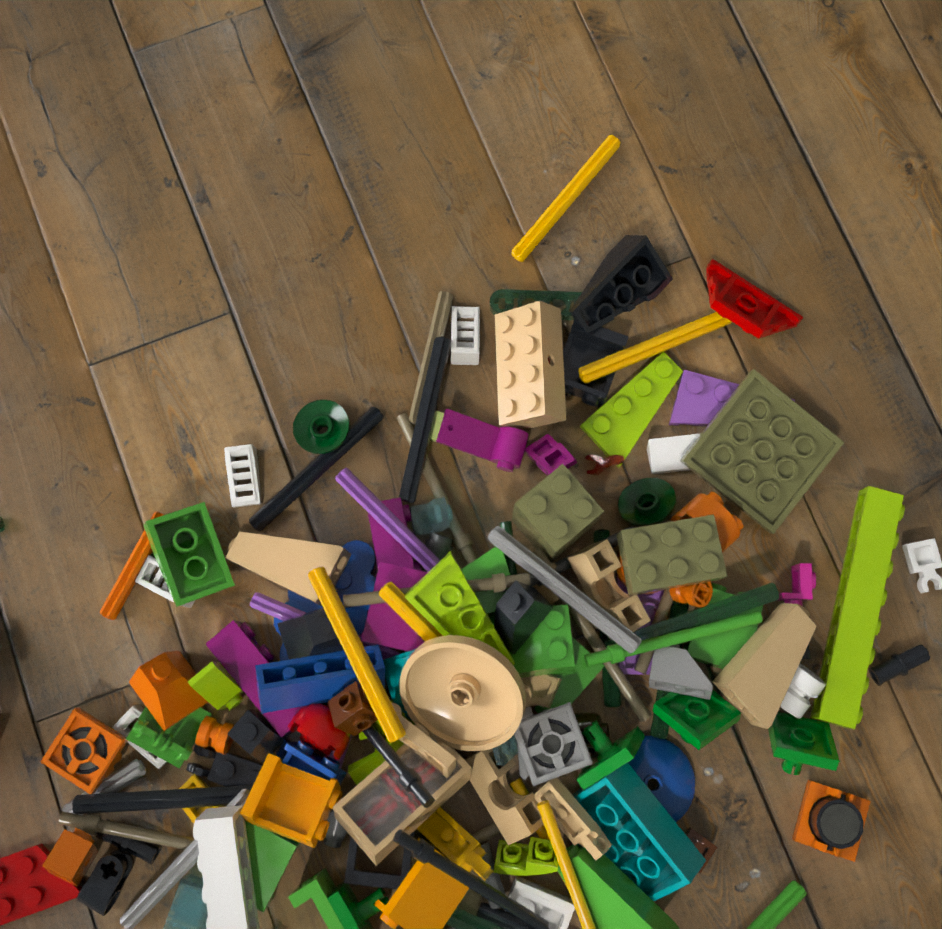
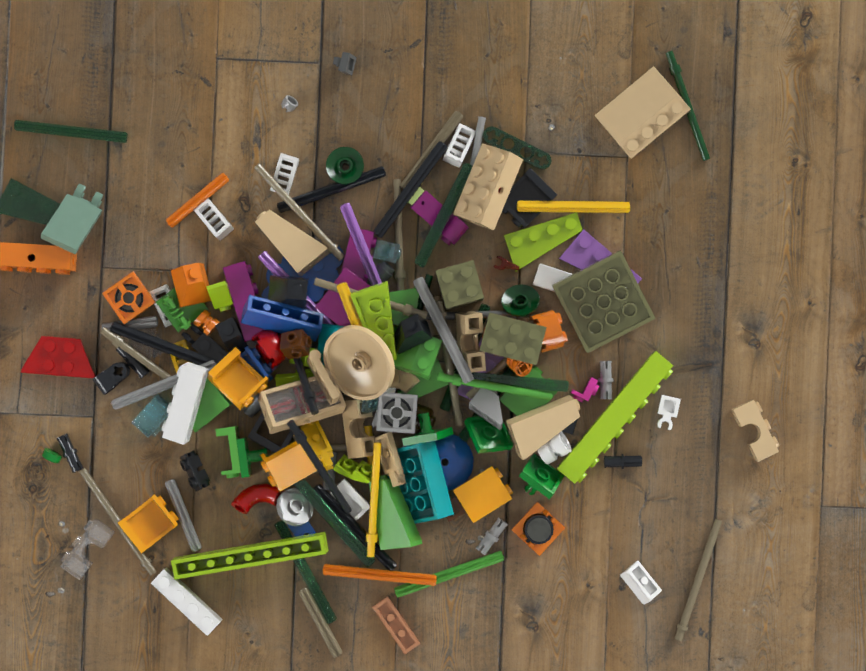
camera: 20 degrees right, 10 degrees up
orange brick [42,828,98,887] -> none
bright green slope [143,502,235,607] -> none
yellow axle [308,567,406,743] -> none
yellow axle [511,135,621,262] -> none
magenta slope [525,434,577,476] -> none
black wedge [569,235,673,334] -> none
red wing [706,259,803,339] -> none
none -> dark tan bar [254,163,345,261]
none -> light grey hinge [281,95,298,112]
none -> dark grey tile [332,52,357,76]
none -> clear green axle [415,163,473,267]
none -> light orange panel [453,466,513,523]
none -> light grey bar [468,117,486,176]
none -> light grey pin [476,517,508,555]
none -> tan slope [594,66,691,159]
none -> light grey pin [598,361,614,399]
none -> dark green bar [666,50,710,161]

